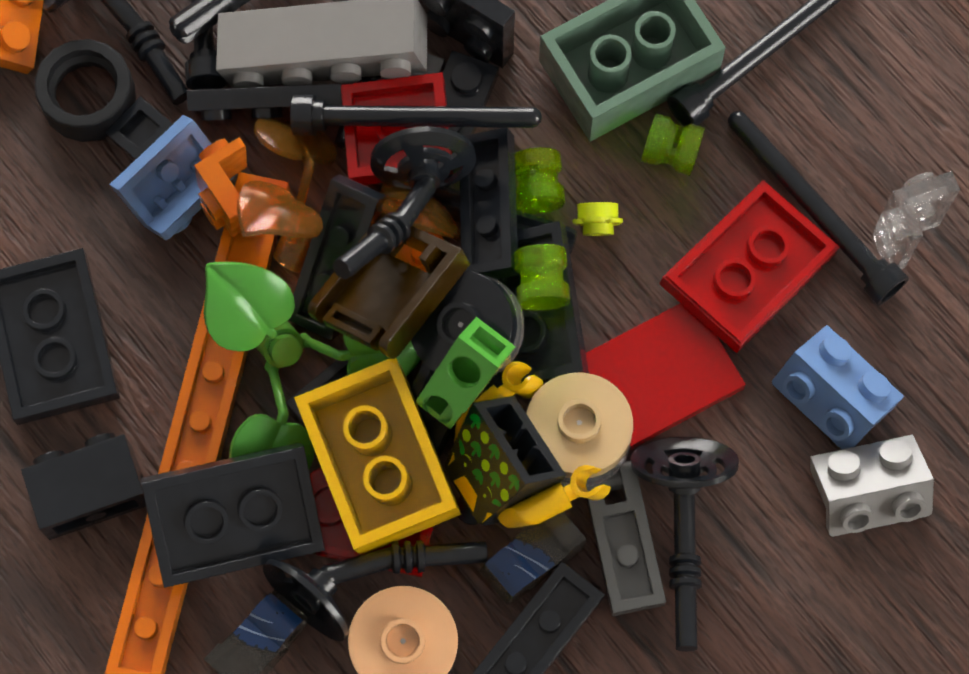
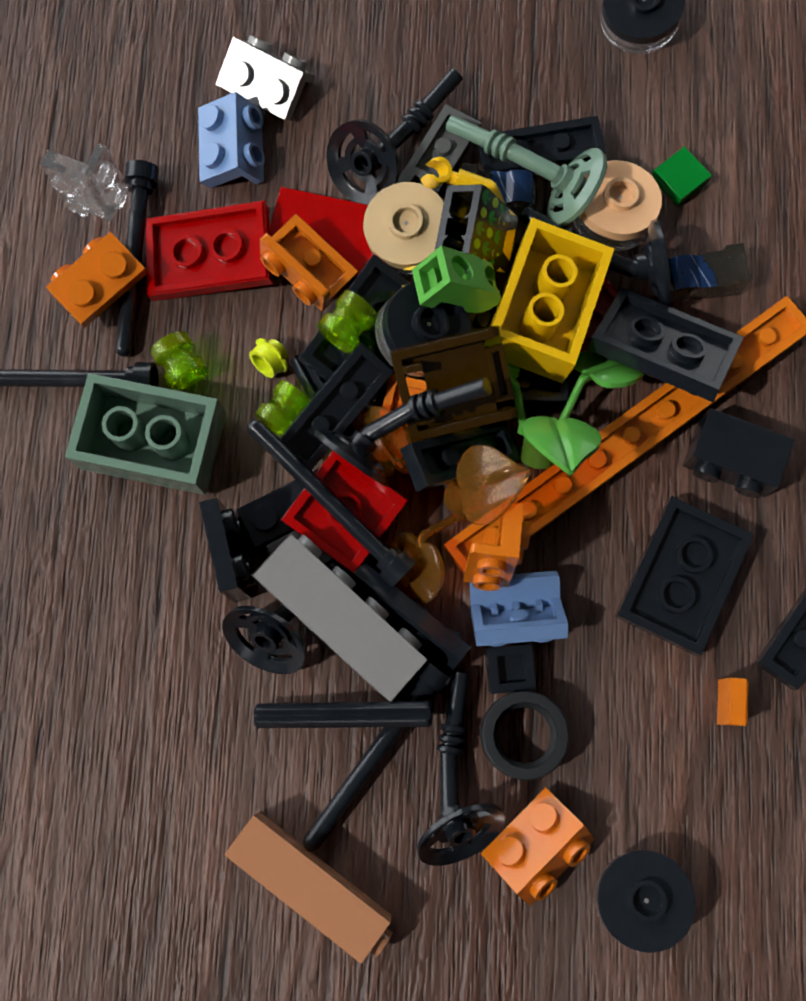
camera: 135 degrees left, 5 degrees up
none -> orange bracket [46,231,147,328]
none -> orange bracket [260,214,358,312]
none -> sand green dish [446,115,607,227]

